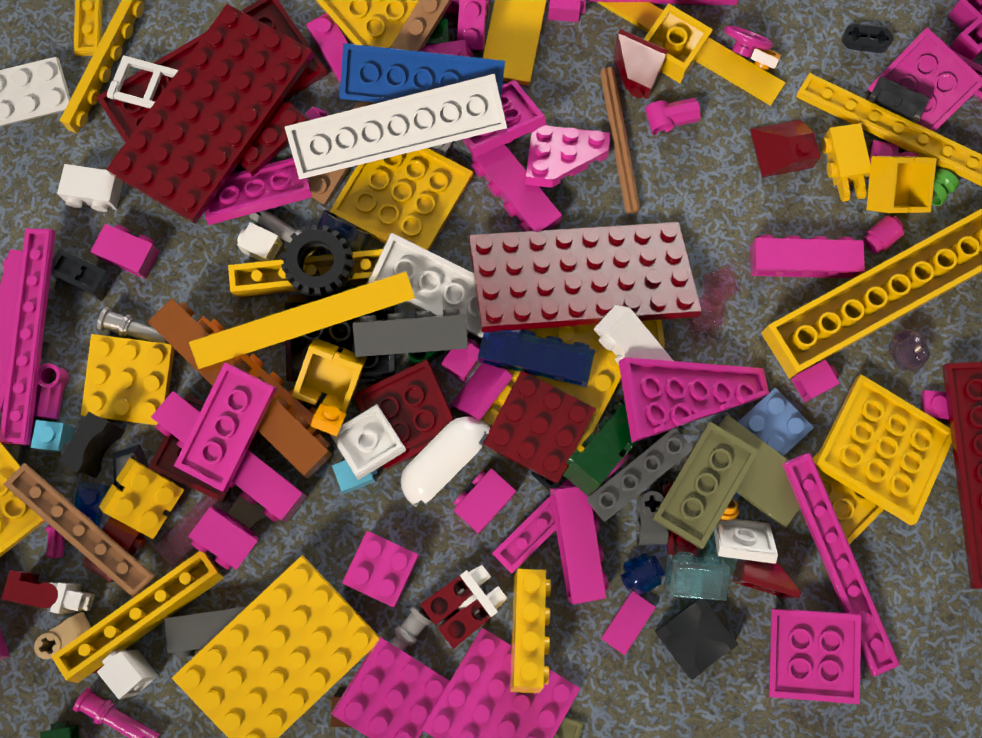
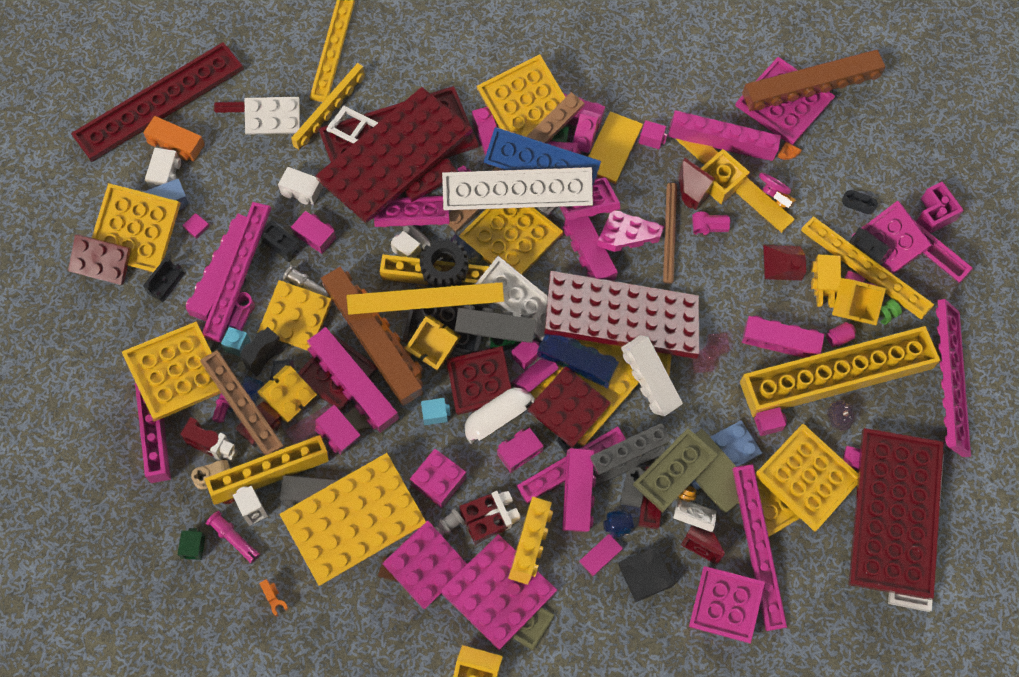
camera: 10 degrees right, 10 degrees down
dark pink plate [174,363,278,492] -> none
light orange plate [311,403,347,436] -> none
white tile [330,404,406,480] -> none
dark green wedge [563,400,637,497] -> none
dark pink wing [618,357,769,443] -> none
clear light blue brick [664,552,731,601] -> none

